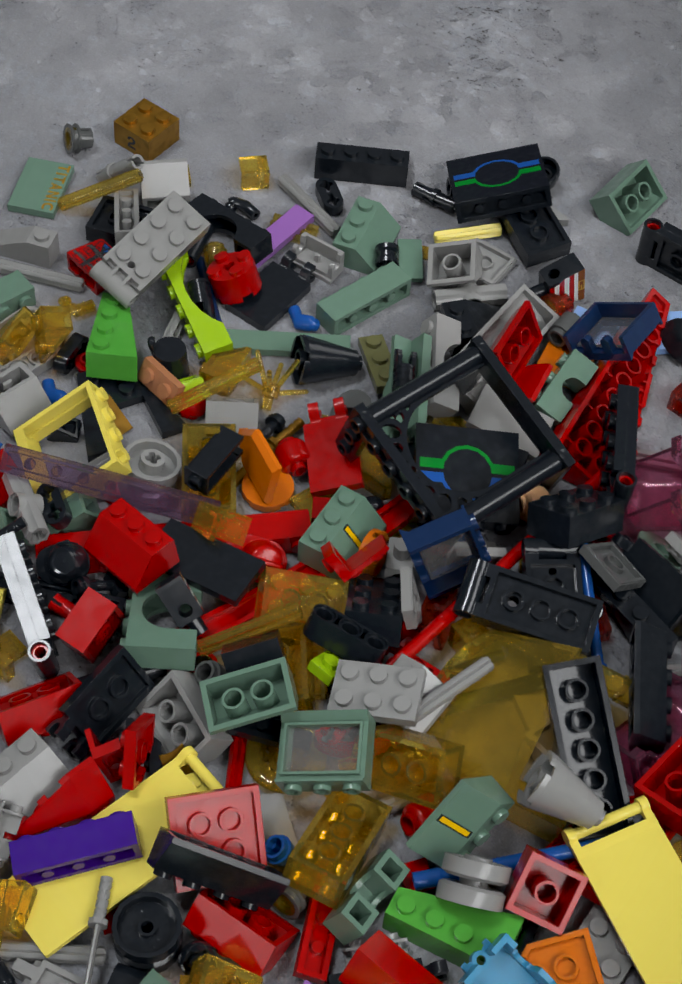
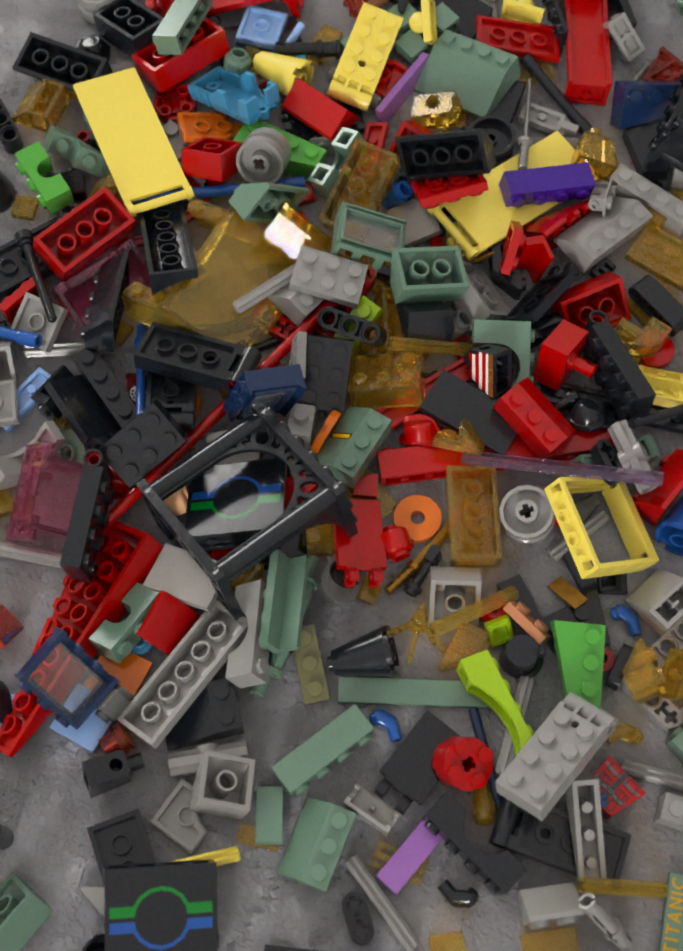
camera: 175 degrees left, 15 degrees up
black window [184,425,244,496] -> none
black hinge [187,278,216,319] -> none
orange tile [238,428,282,504] -> none
red bracket [321,534,389,583] -> none
black wheel [375,242,399,268] -> none
black hinge [392,349,417,391] -> none
black pin [411,181,456,214] -> none
red slope [490,300,543,382] -> none
light grey cone [517,750,606,829] -> none
dark grey tile [578,542,646,592] -> none

